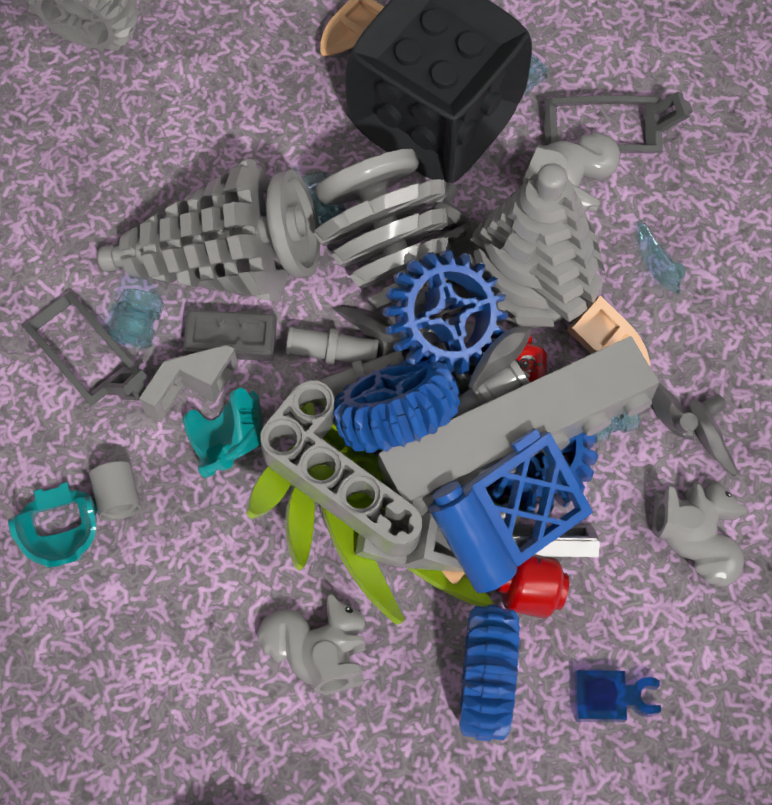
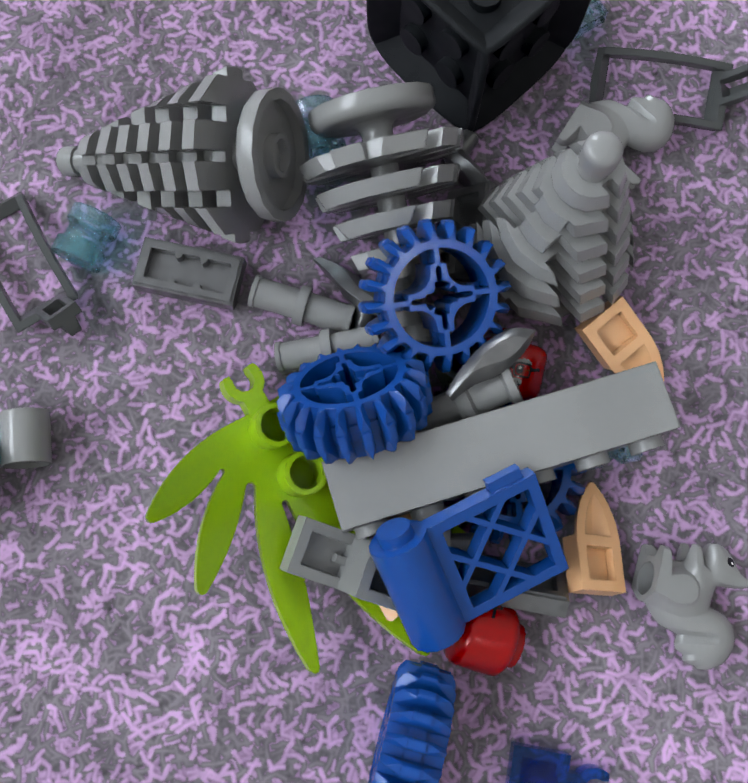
camera: 10 degrees right, 10 degrees up
light grey slope [139,345,238,423] -> none
teal helmet [183,388,263,478] -> none
light grey animal [257,595,366,695] -> none
light grey beam [261,380,422,557] -> none
clear light blue bar [639,223,686,294] -> none
flat silver bar [652,383,698,440] -> none
flat silver bar [690,394,739,477] -> none
none -> light nougat plate [562,482,626,596]

